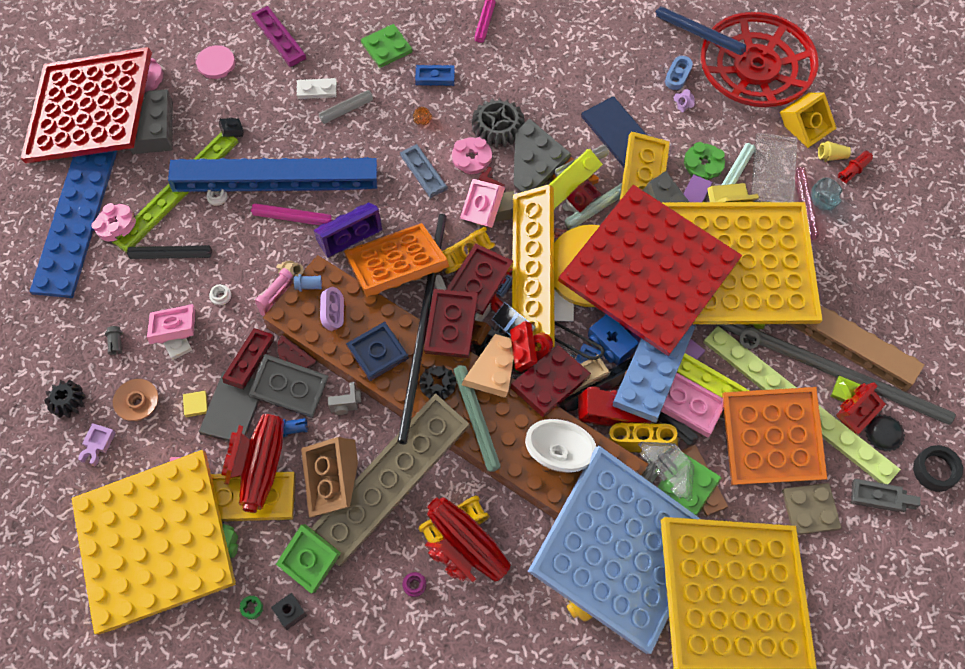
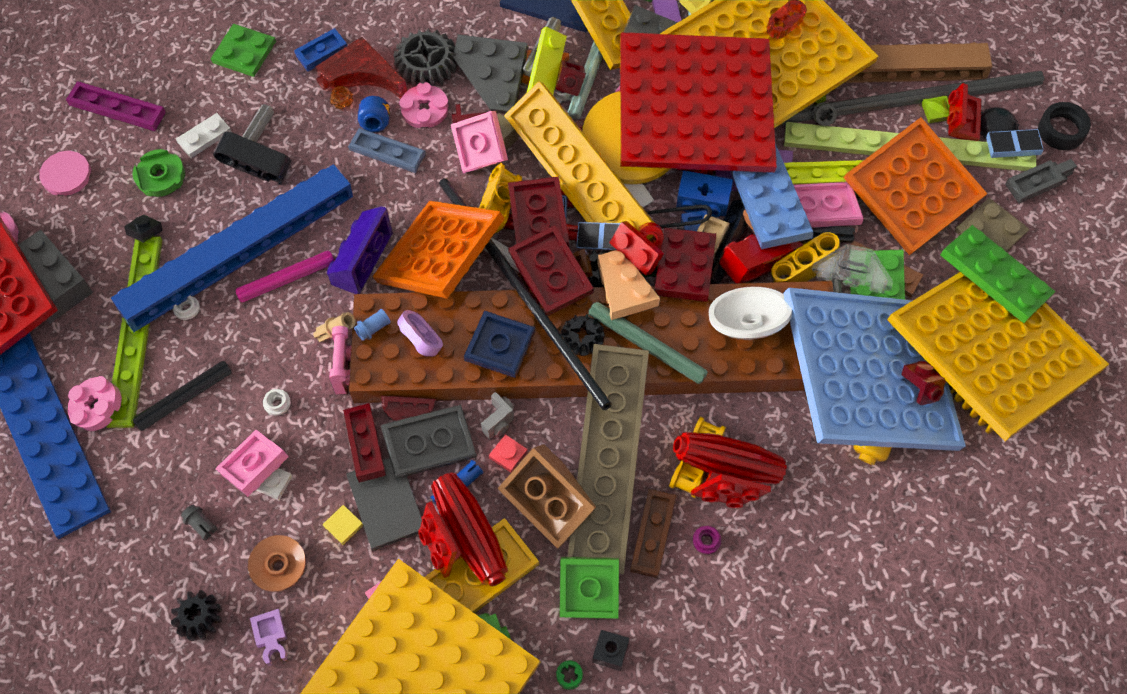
camera: 35 degrees left, 0 degrees up
none -> bright green plate [132,149,185,197]
none -> black beam [213,132,291,185]
none -> clear red arch [315,37,407,99]
none -> blue head [357,96,390,132]
none -> coral plate [489,434,528,473]
none -> reddish brown plate [630,489,676,578]
none -> clear red beam [766,0,807,39]
none -> dark red bracket [901,361,946,406]
none -> bright green plate [940,225,1056,323]
none -> black tile [986,129,1043,158]

